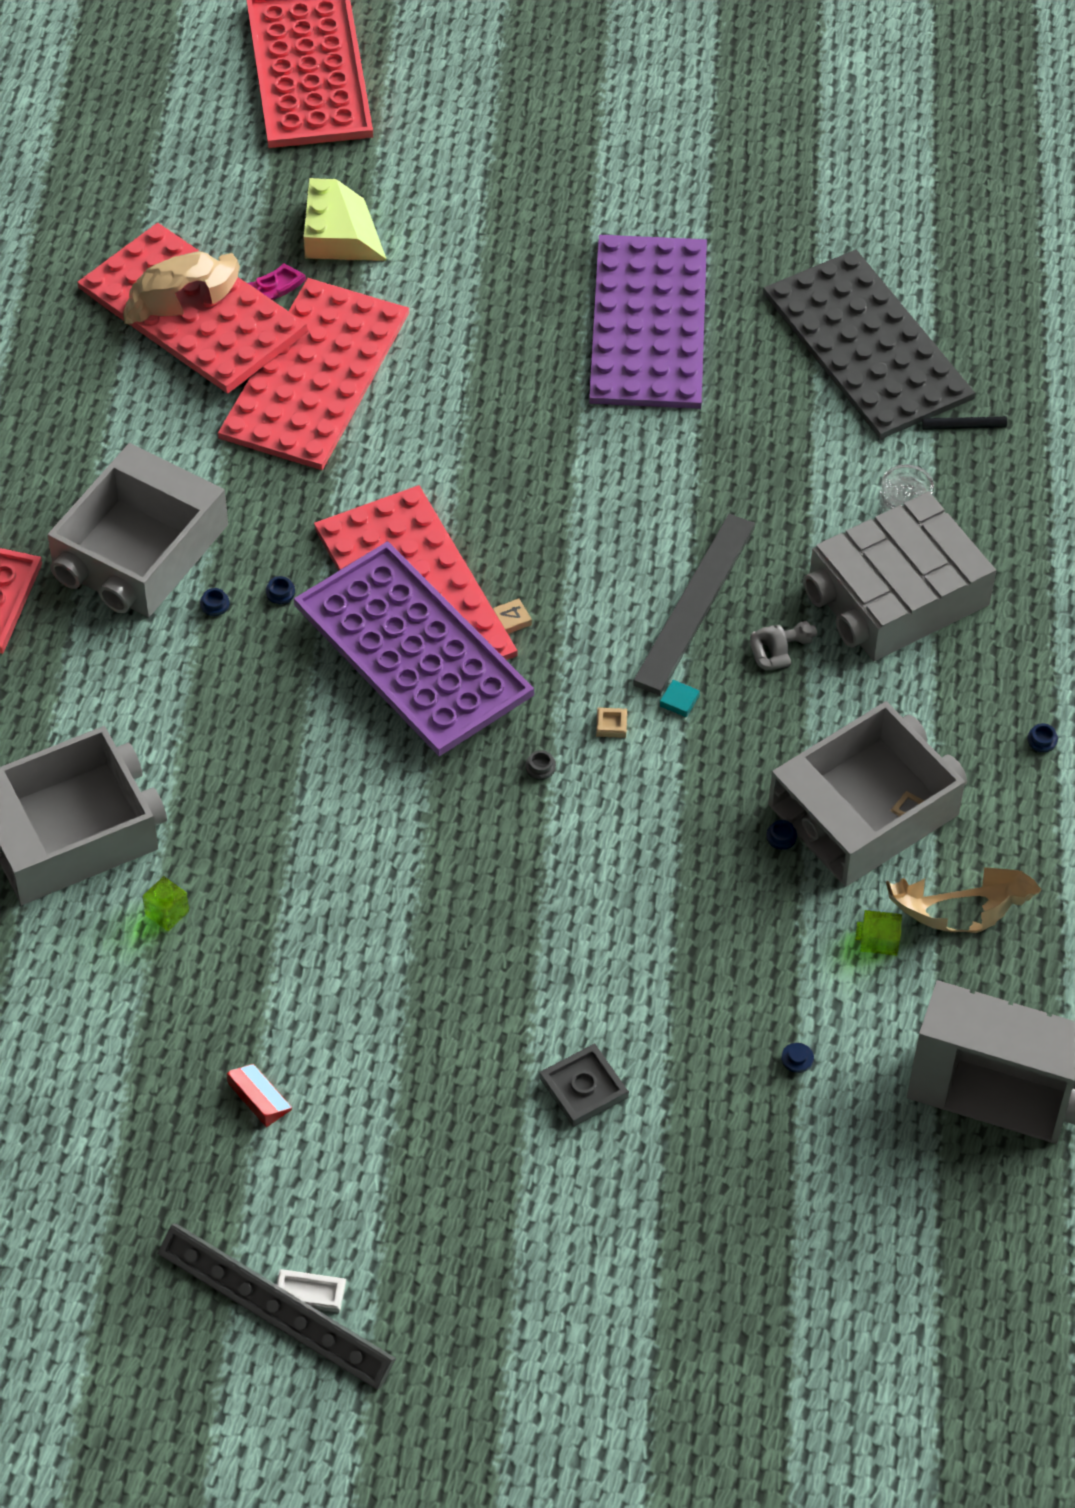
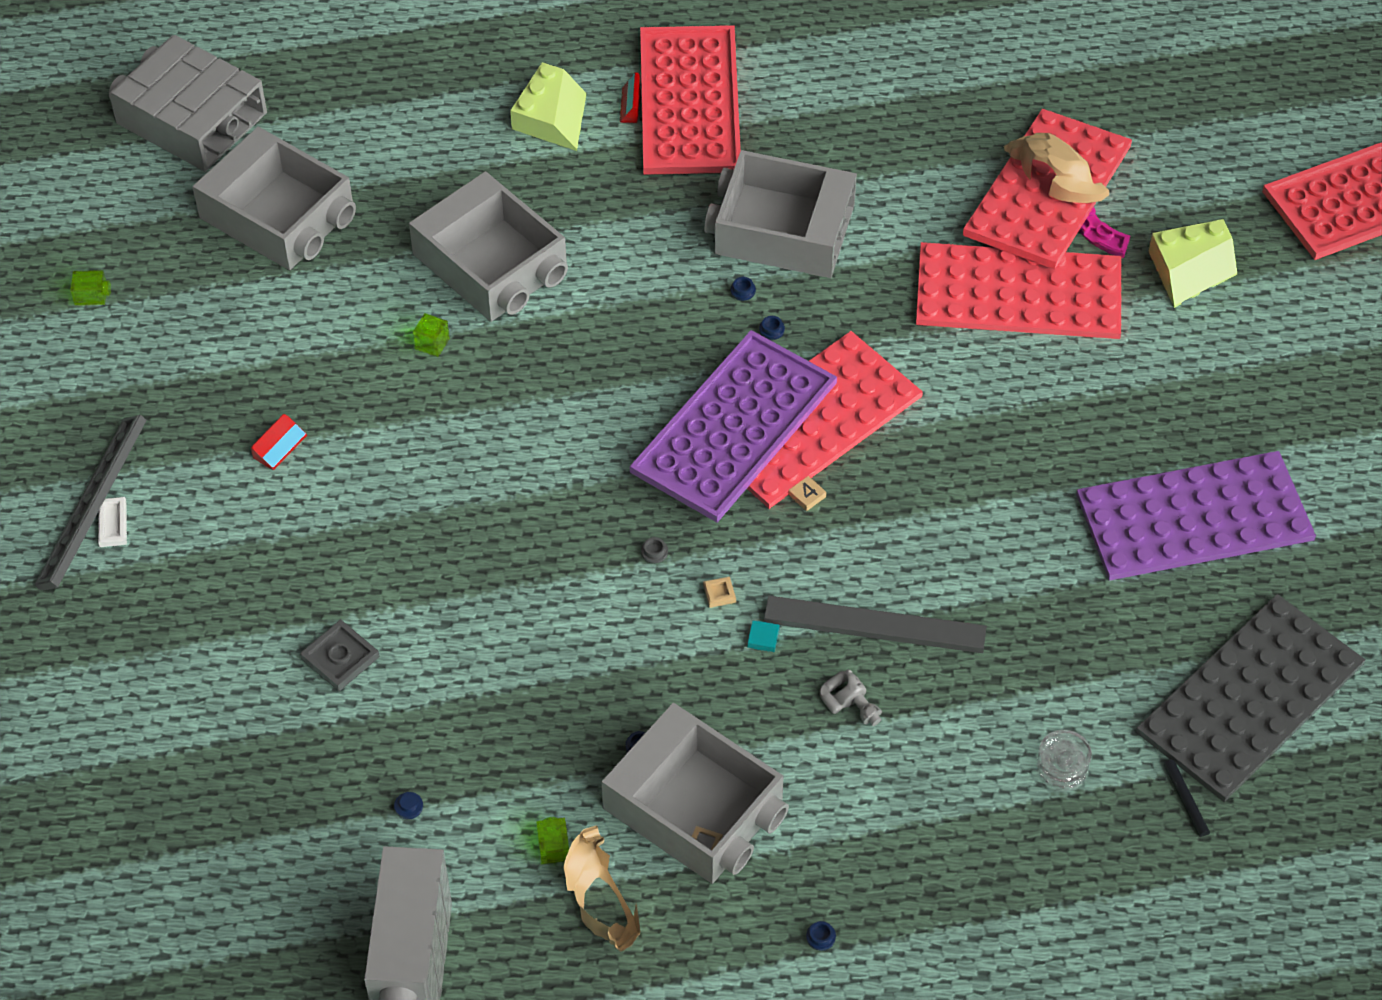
camera: 75 degrees right, 0 degrees up
light grey brick [803,491,996,662] -> none

